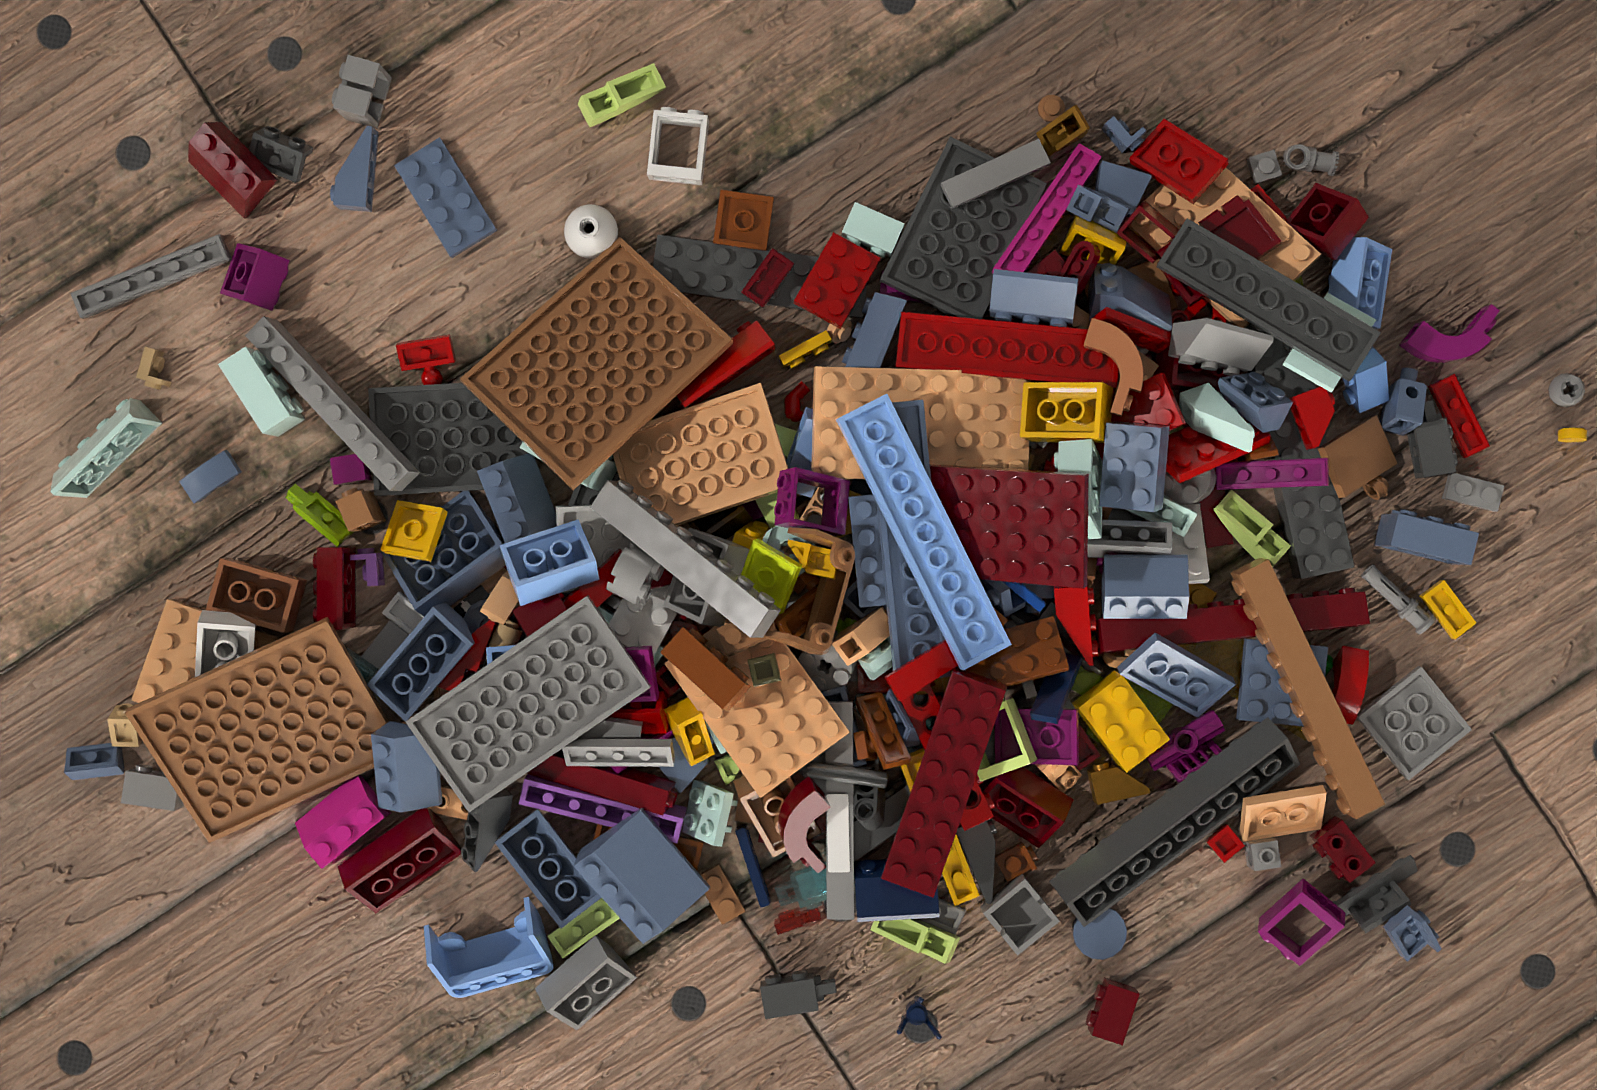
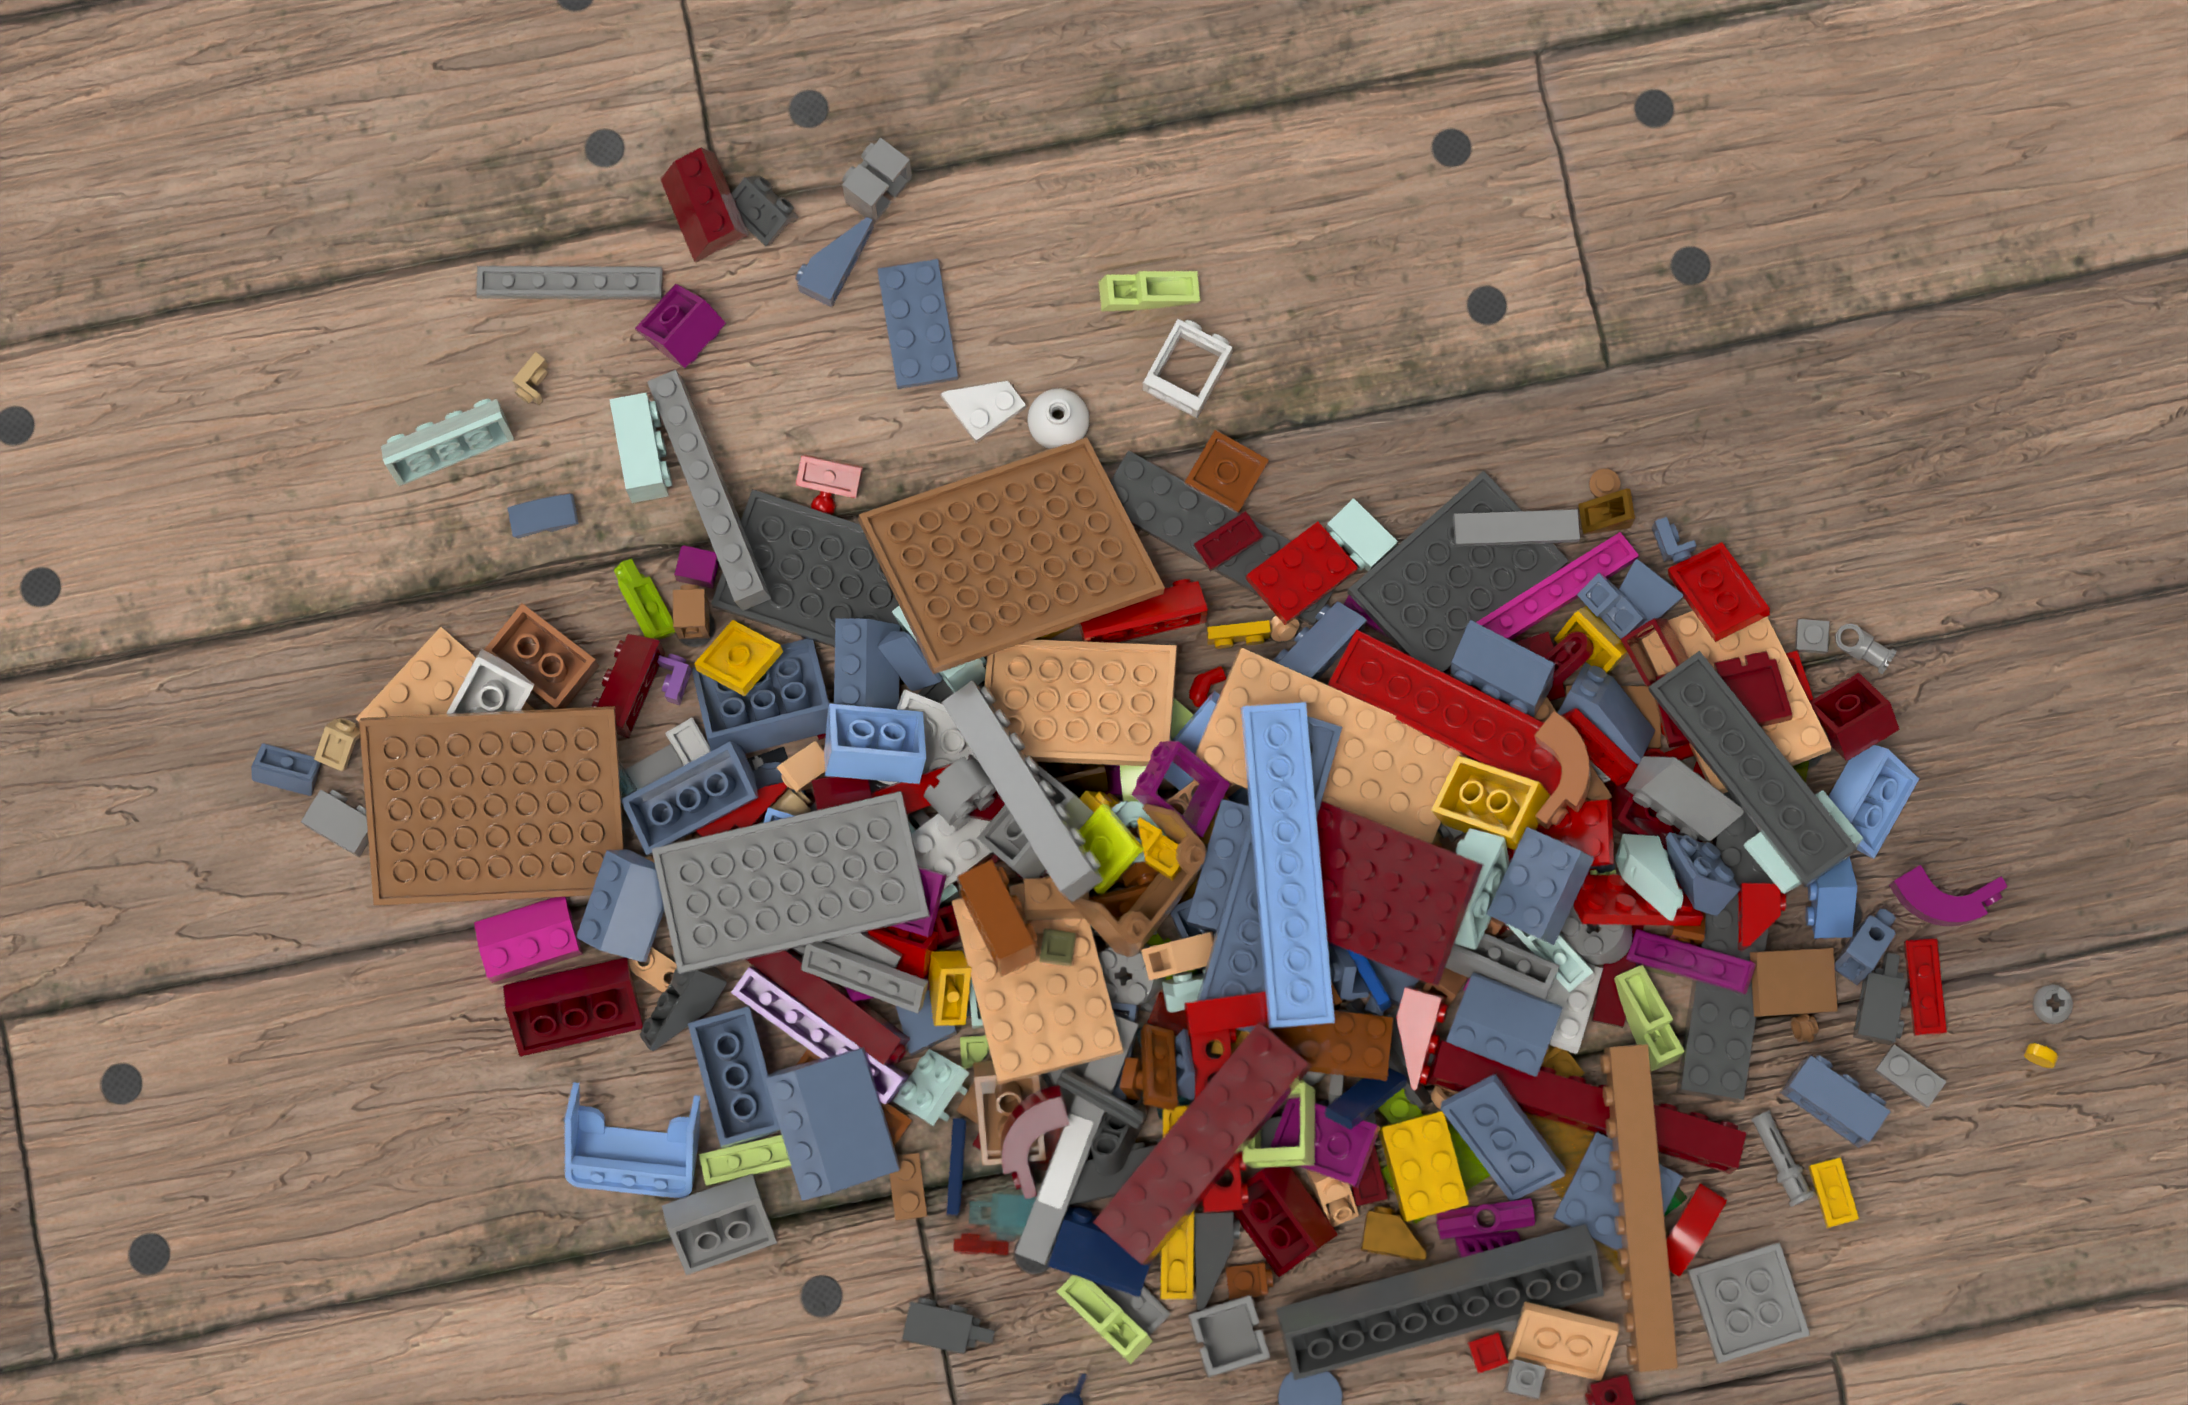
camera: 15 degrees right, 10 degrees down
none -> sand blue slope [878,631,942,691]
none -> white wing [941,381,1026,443]

